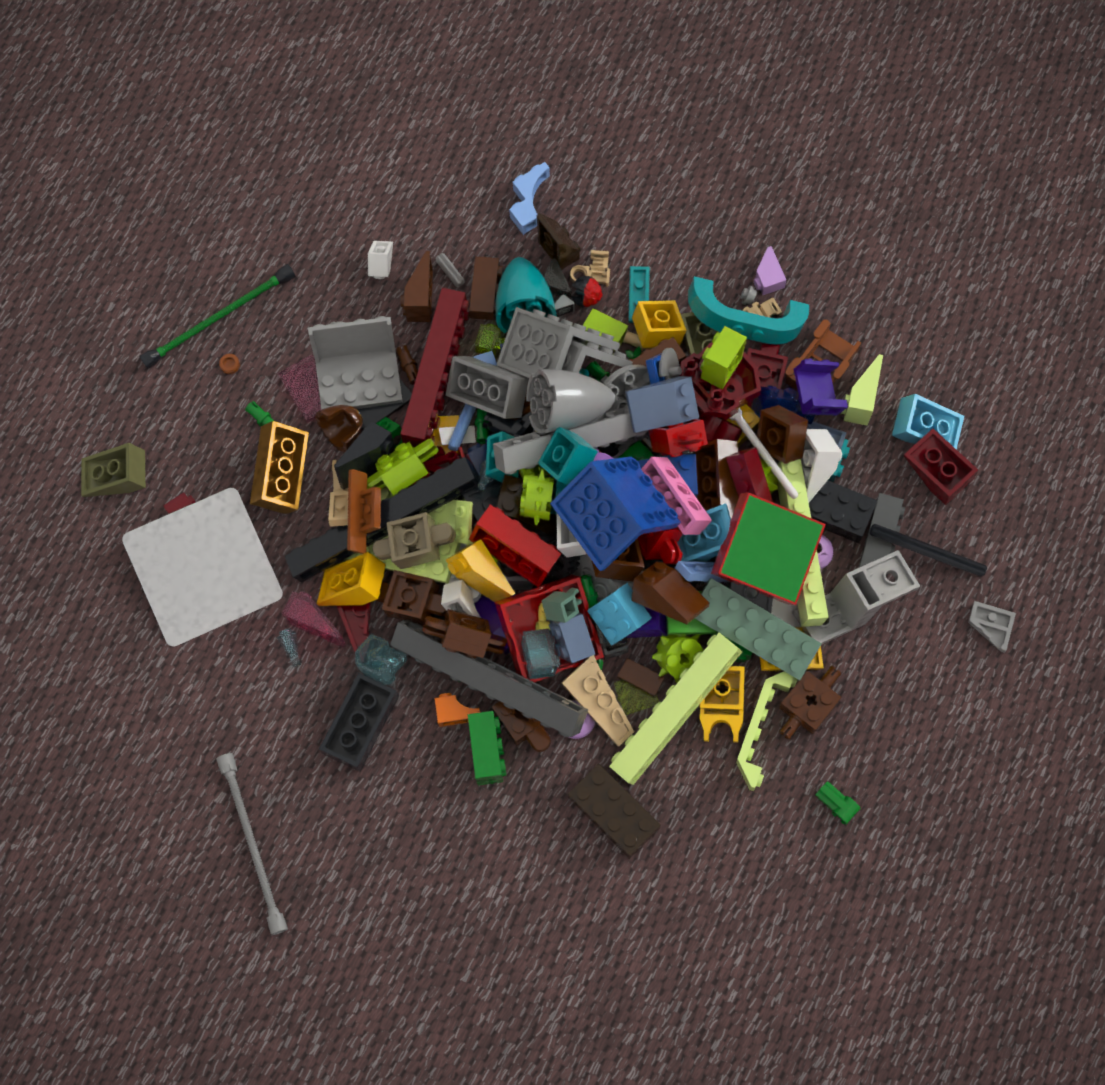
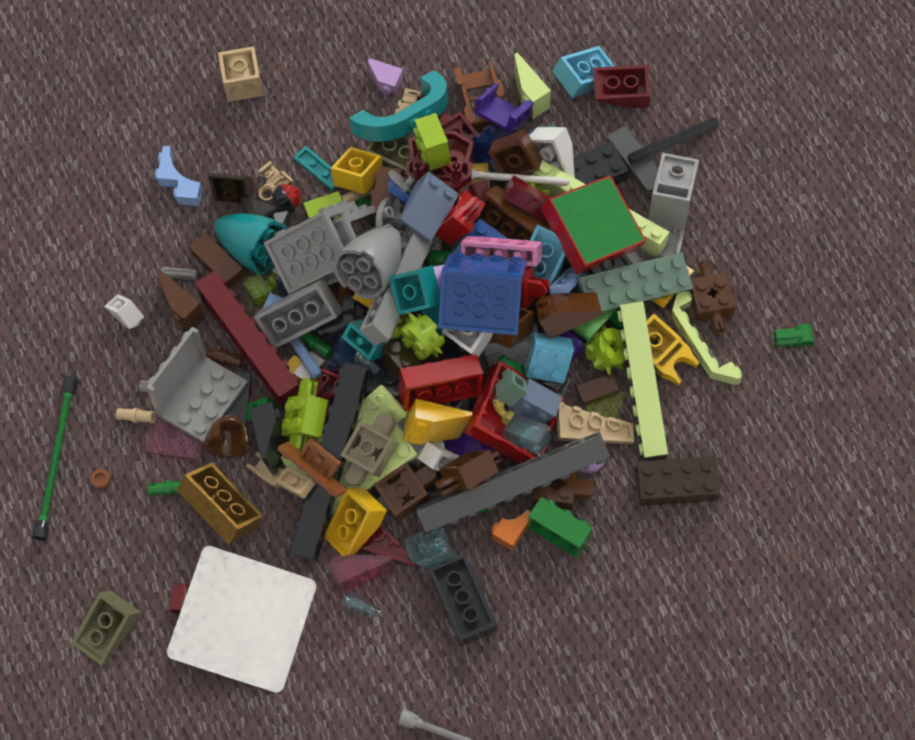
camera: 50 degrees left, 5 degrees down
light grey plate [740,286,757,305] -> none
light grey wing [968,601,1016,653] -> none
none -> tan pin [116,408,156,423]
none -> tan brick [218,47,263,102]

